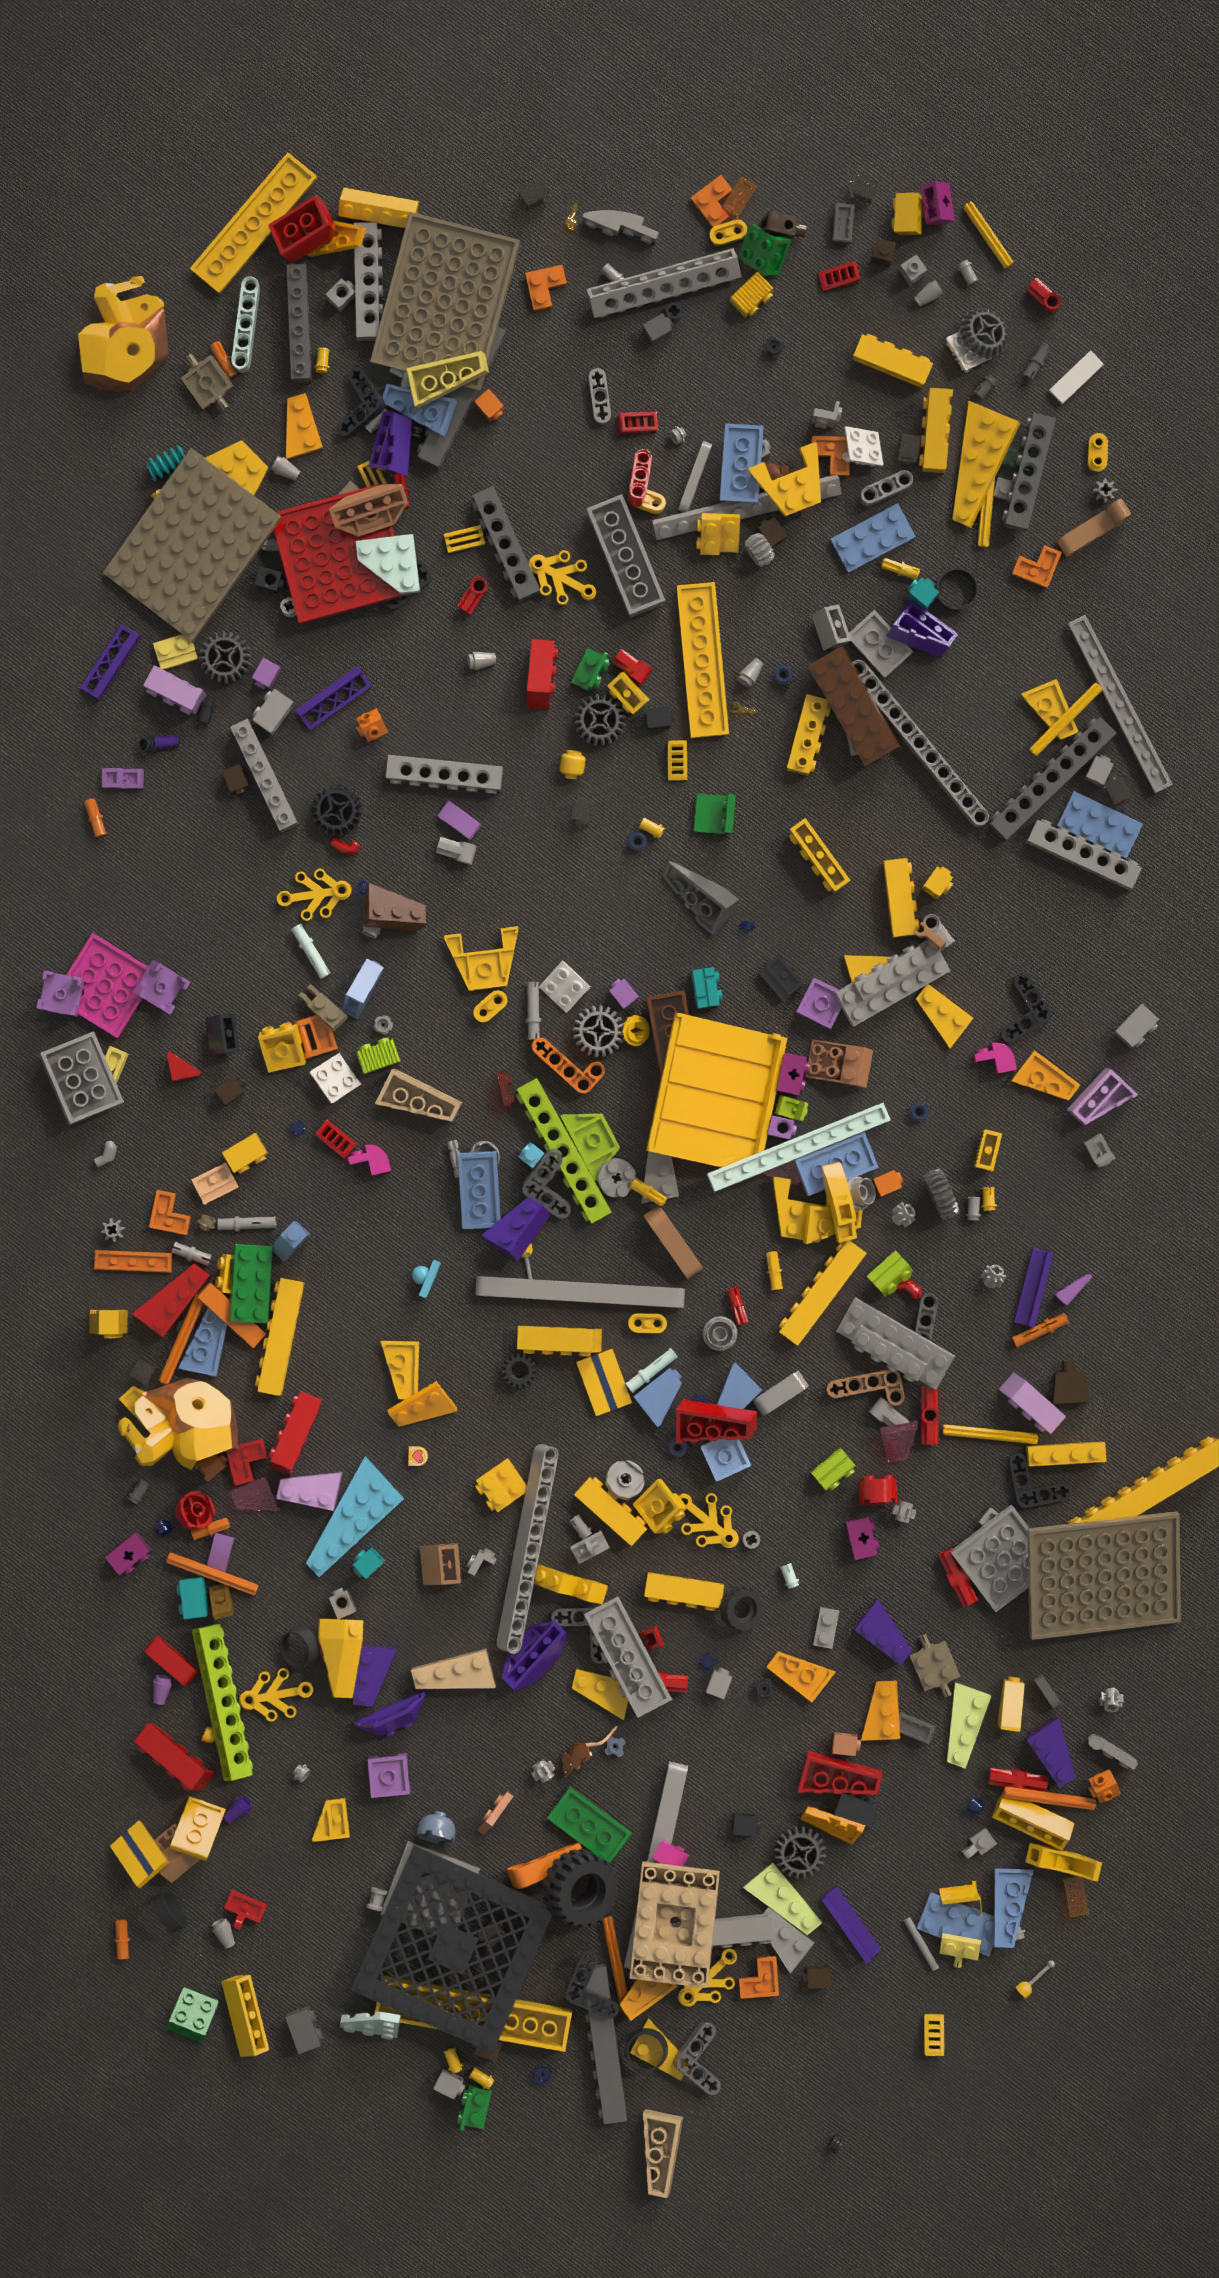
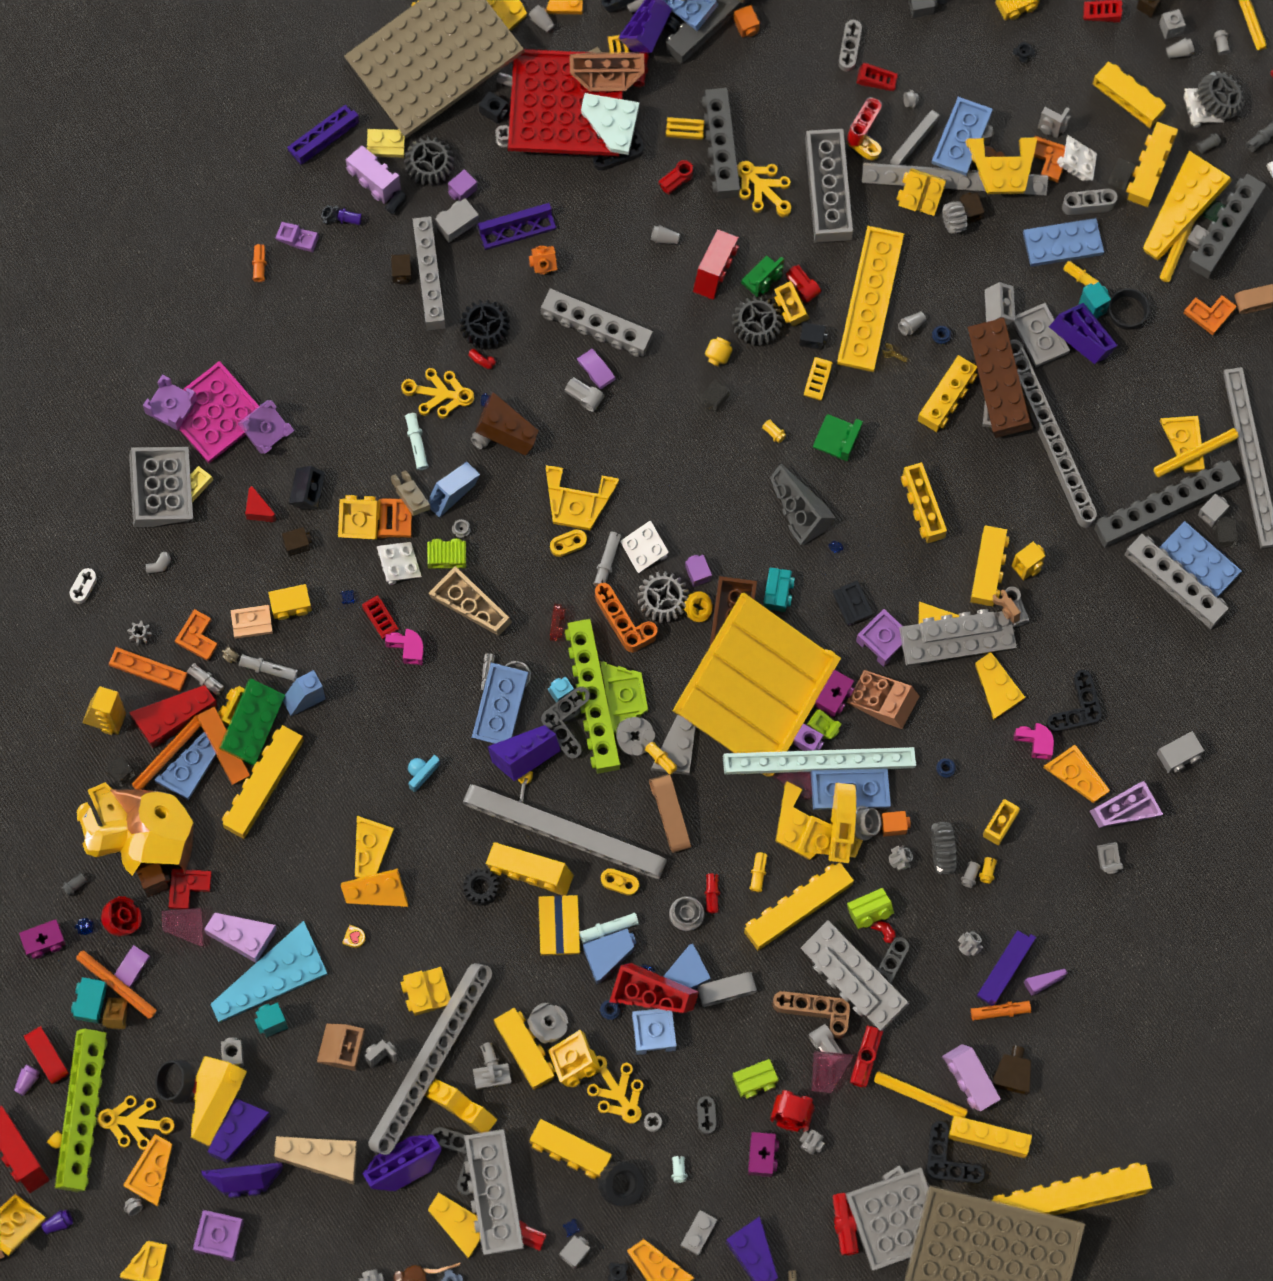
camera: 15 degrees right, 15 degrees down
orange axle [191,1518,230,1540] -> none
red wedge [268,1391,322,1477] -> none
dark blue plate [628,832,647,851] -> none
red slope [637,1625,664,1650] -> none
none -> white beam [70,568,97,604]
none -> light orange wing [123,1134,173,1207]
none -> dark grey beam [697,1096,716,1135]

